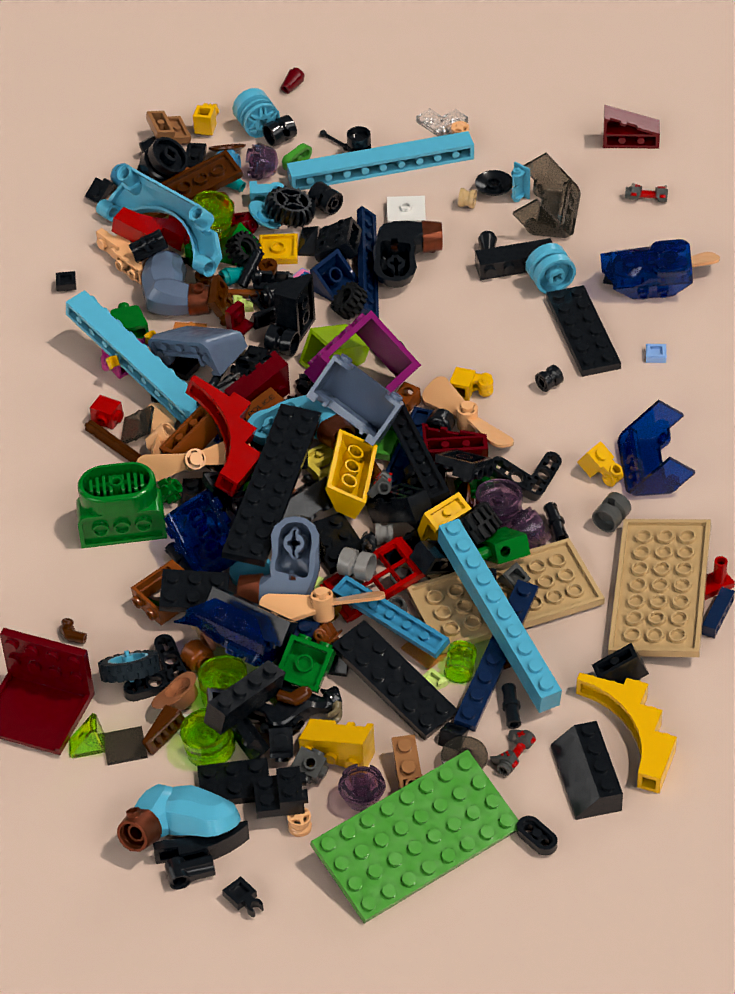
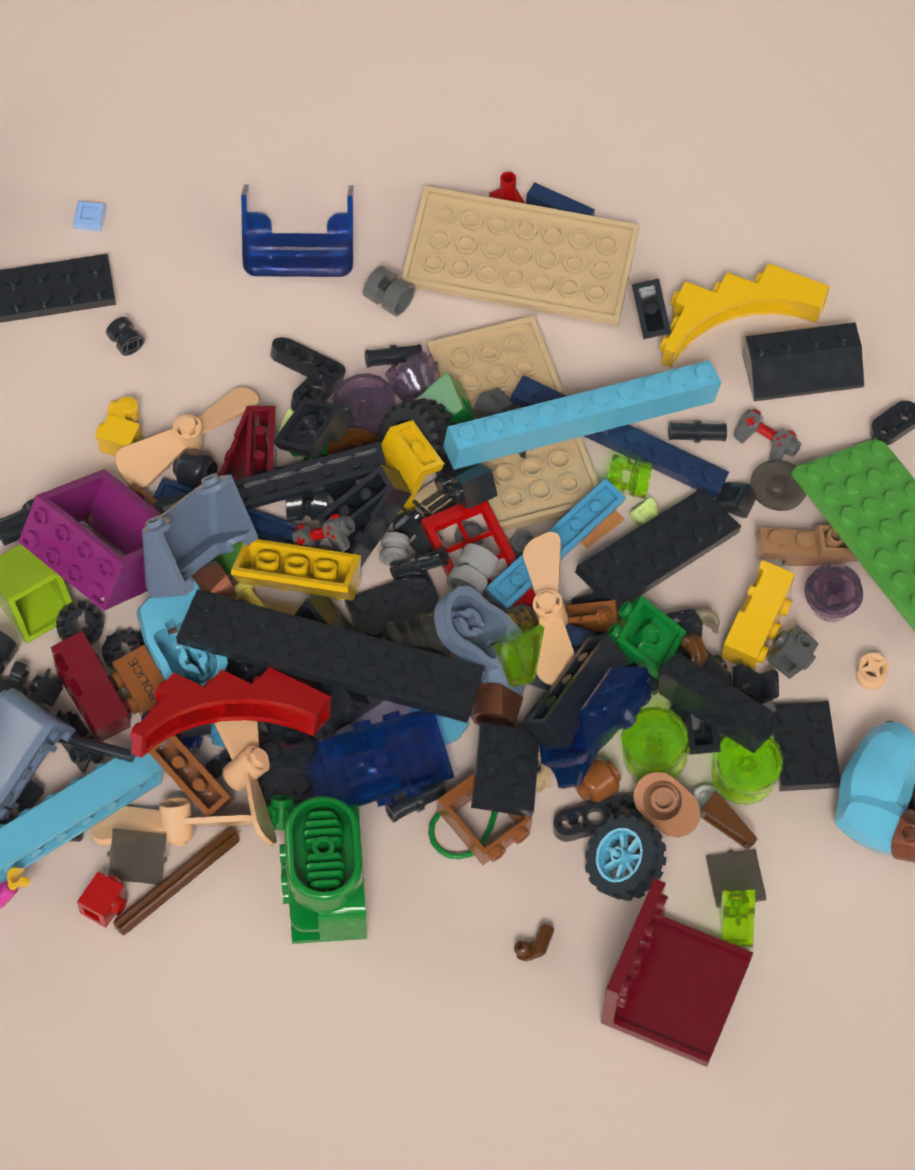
camera: 90 degrees left, 15 degrees up
black plate [253,766,308,819] -> none
yellow brick [577,441,624,487] -> none
none -> clear neon green slope [493,625,545,687]

